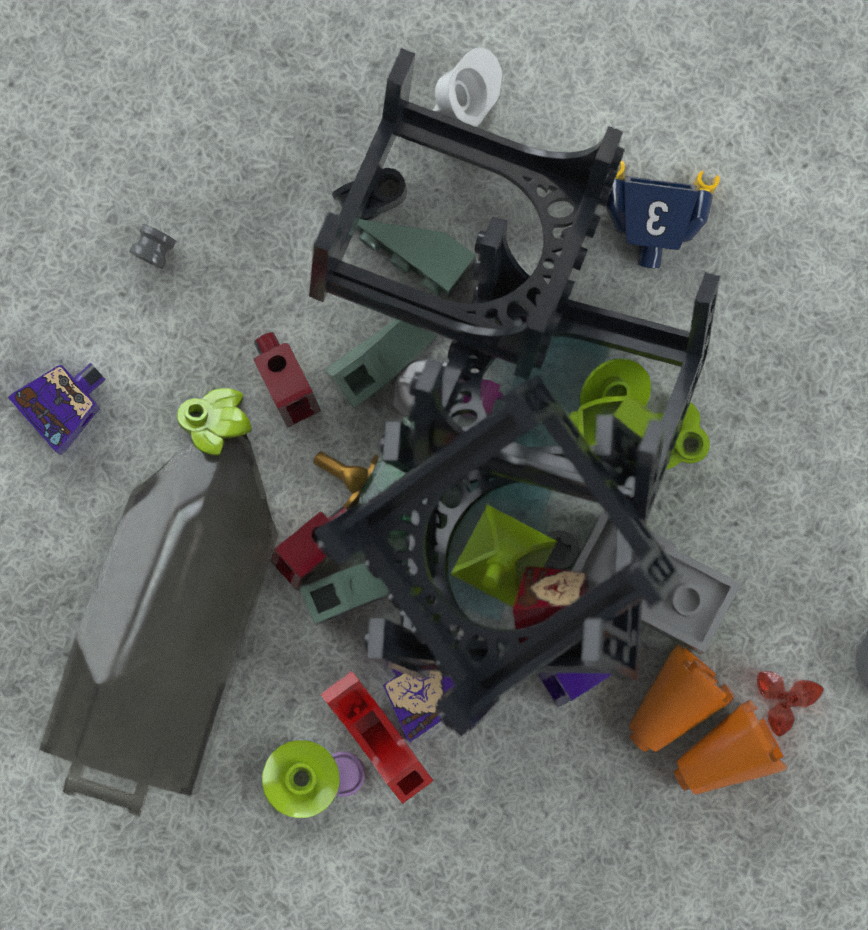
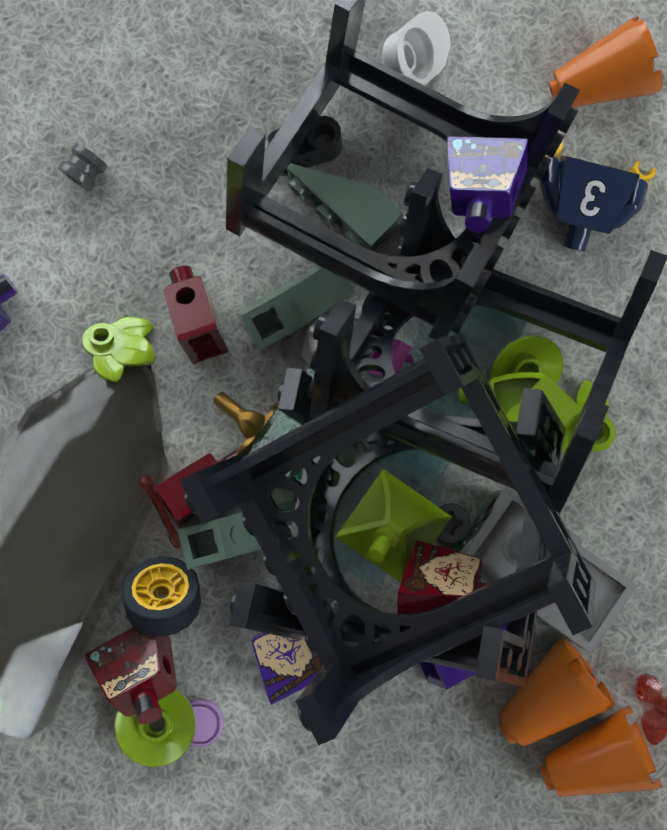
camera: 10 degrees right, 0 degrees up
red arch [321,671,434,804] -> none
none -> dark red torso [84,627,177,724]
none -> wheel [121,556,201,637]
none -> clear red hinge [139,475,181,549]
none -> dark purple torso [448,137,527,232]
none -> orange cone [548,16,663,107]

